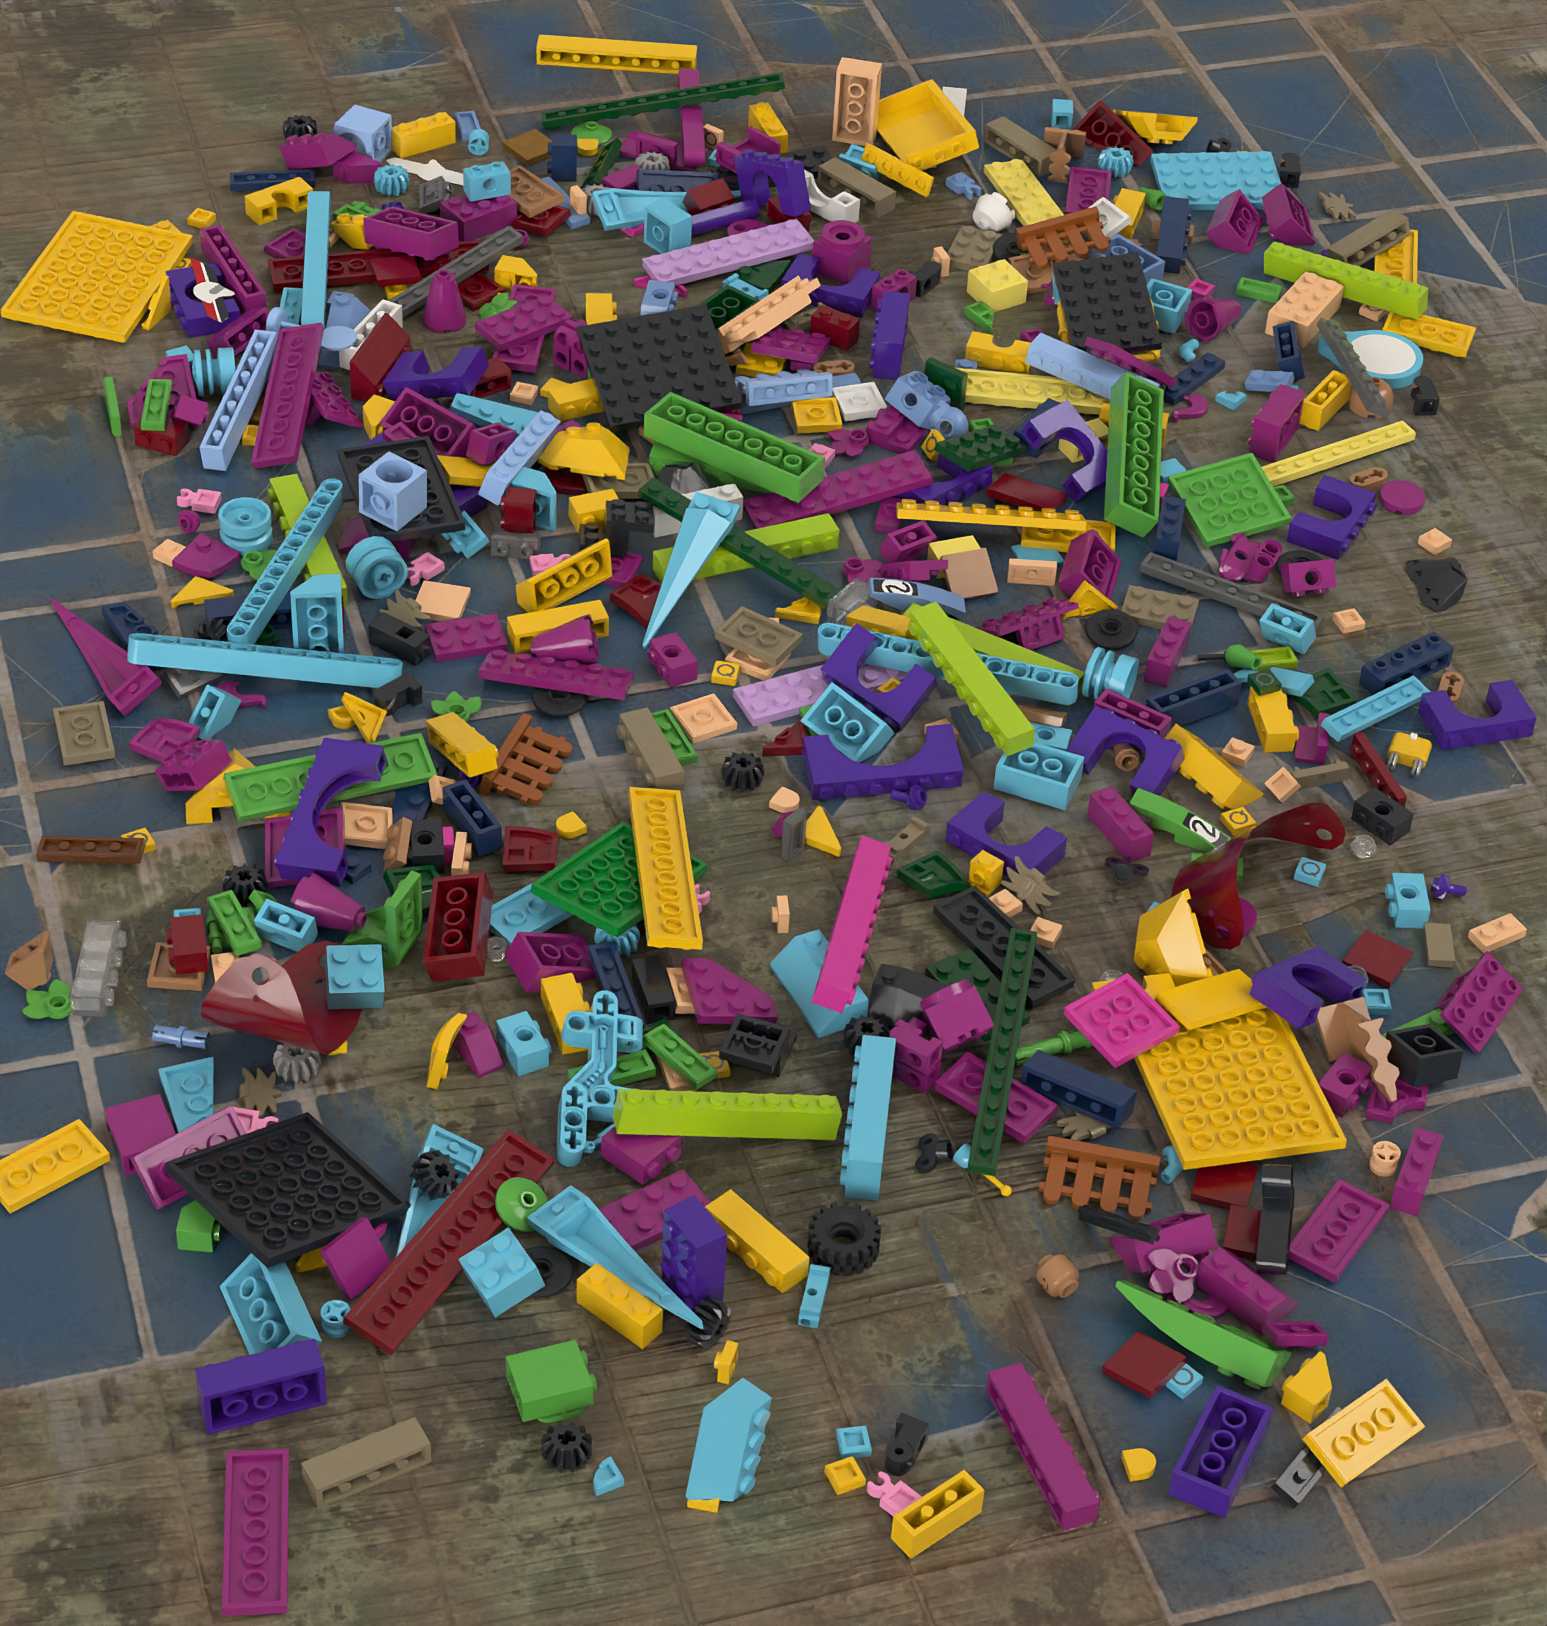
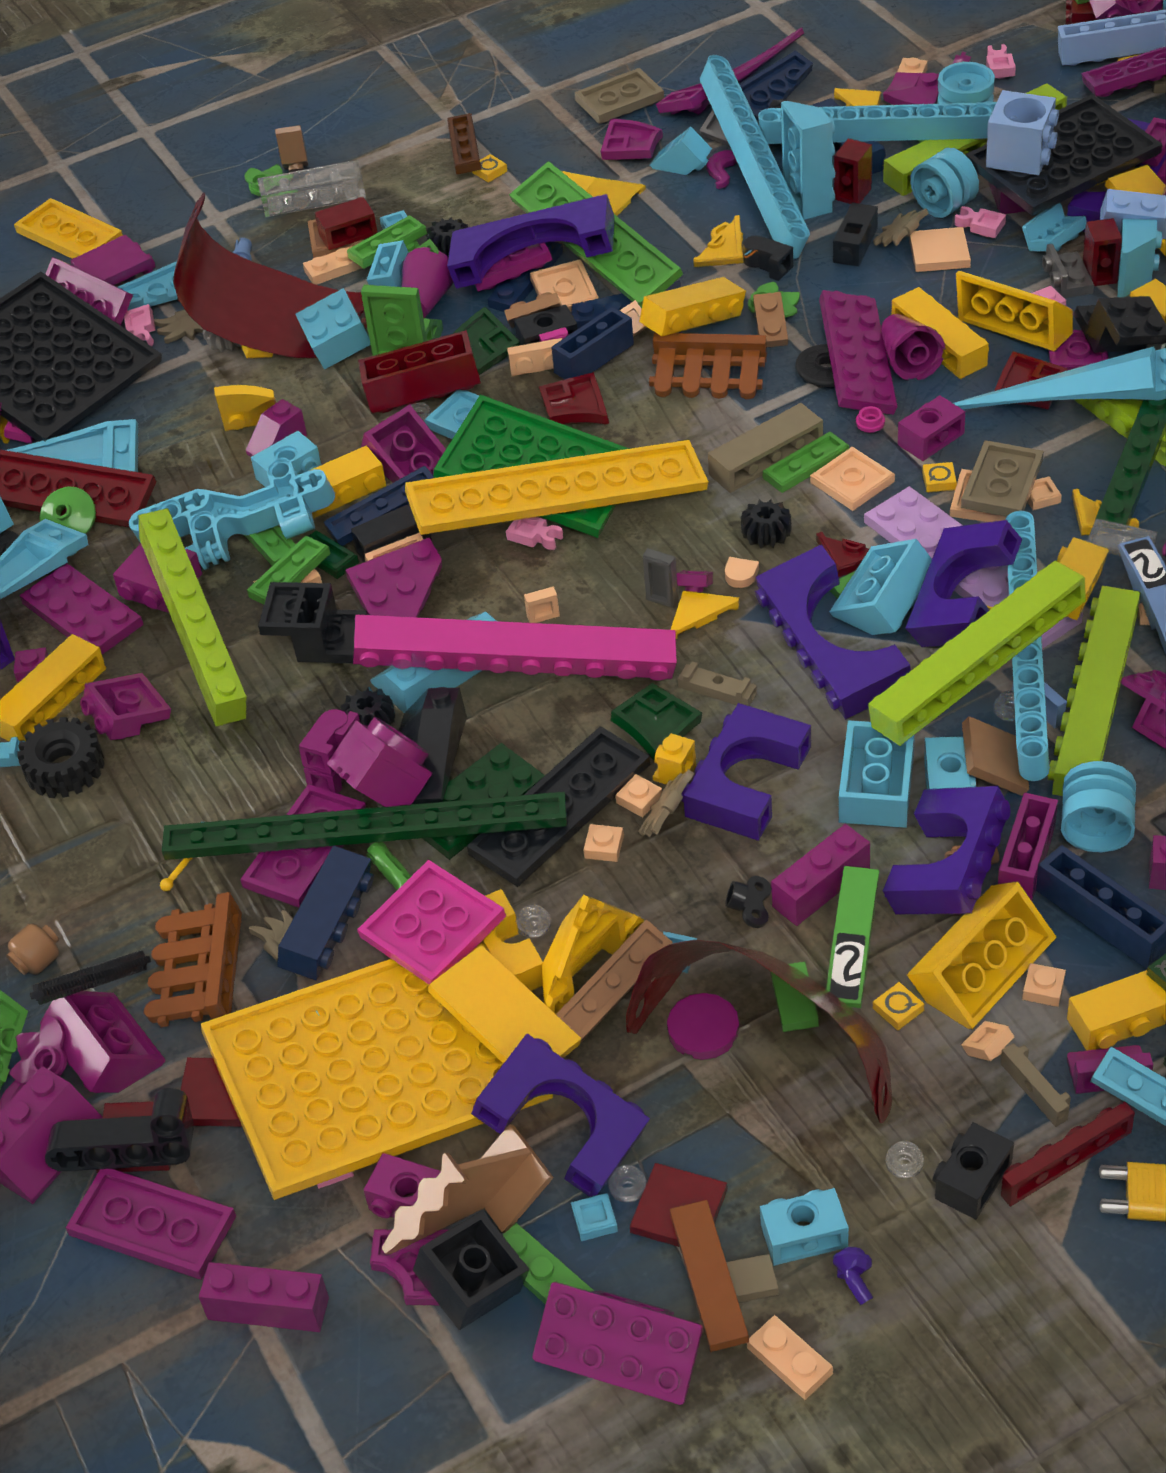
camera: 85 degrees right, 5 degrees up
magenta brick [155,738,232,791] -> none
black gear [409,1150,460,1201] -> none
magenta plate [425,613,508,663] -> none
yellow tile [556,811,587,839] -> none
medium azure brick [840,1035,896,1201] -> none
dark purple plate [890,784,927,810] -> none
black piece [915,1133,953,1173] -> none
medium azure tile [1294,857,1327,887] -> none
light nougat wheel [1369,1141,1401,1177] -> none
none -> magenta plate [80,673,171,740]
none -> dark orange tile [670,1200,749,1352]
none -> medium nougat plate [753,292,788,347]
none -> dark pink plate [856,406,885,433]

